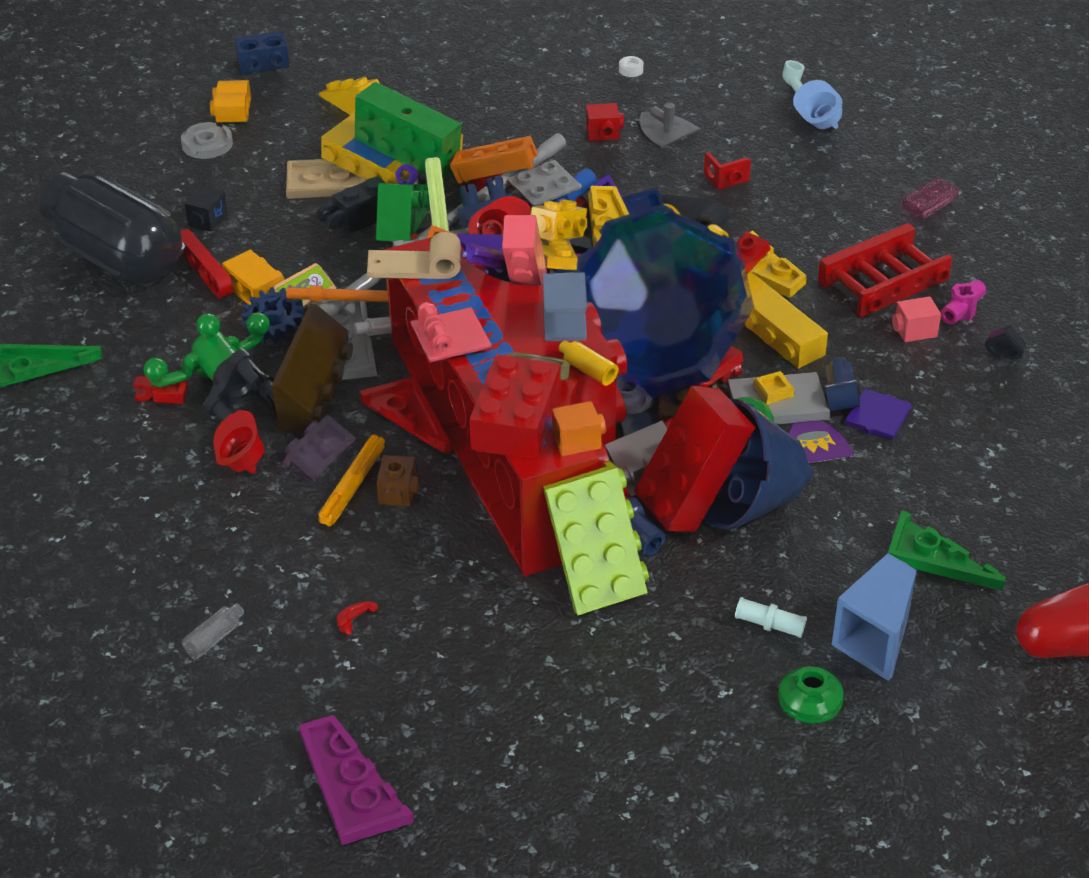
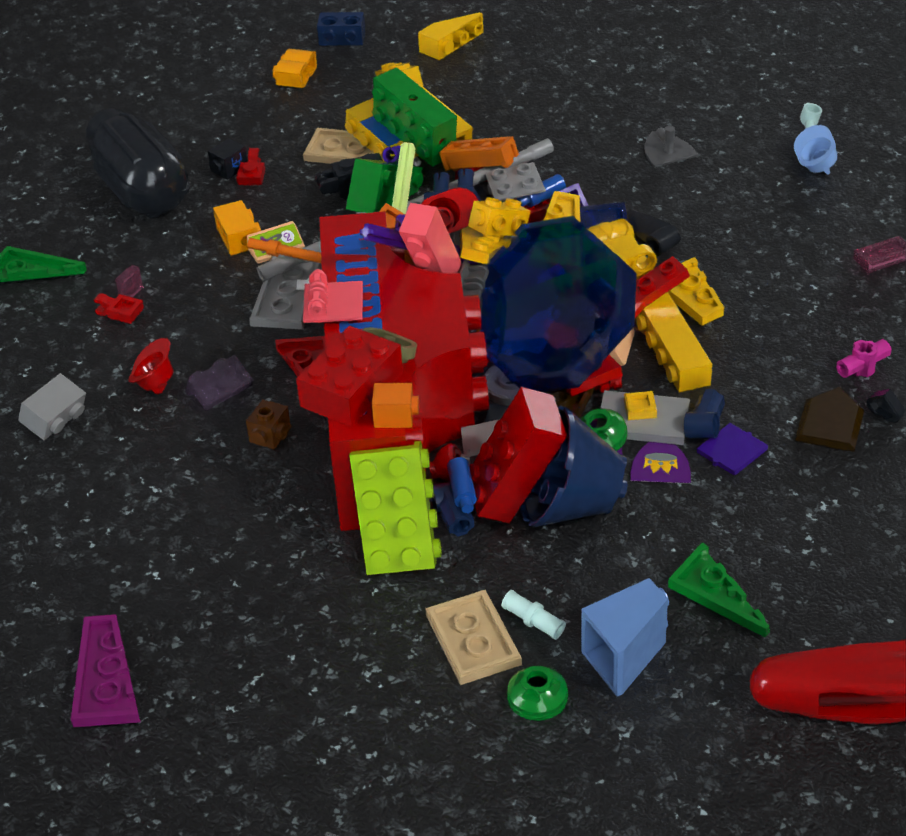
camera: 20 degrees right, 0 degrees up
wheel [143,312,276,422] -> none
light grey tile [181,122,233,159] -> none
red beam [181,228,234,299] -> none
clear cylinder [182,603,244,659] -> none
dark blue gear [241,287,305,344] -> none
dark brown slope [272,303,353,434] -> none
light orange axle [318,434,385,527] -> none
red piece [337,601,378,635] -> none
tan door [367,232,461,279] -> none
sand blue piece [543,273,587,341] -> none
yellow cylinder [559,340,618,386] -> none
red brick [586,103,624,141] -> none
white tile [619,56,644,77] -> none
red bracket [704,152,751,190] -> none
red fence [818,223,952,318] -> none
coral brick [892,296,941,342] -> none
none -> light grey brick [18,373,86,440]
none -> clear pink tile [115,265,143,297]
none -> red plate [236,148,265,185]
none -> yellow slope [418,12,483,60]
none -> tan tile [426,590,522,685]
none -> blue cylinder [447,457,477,513]
none -> dark brown tile [795,386,864,452]

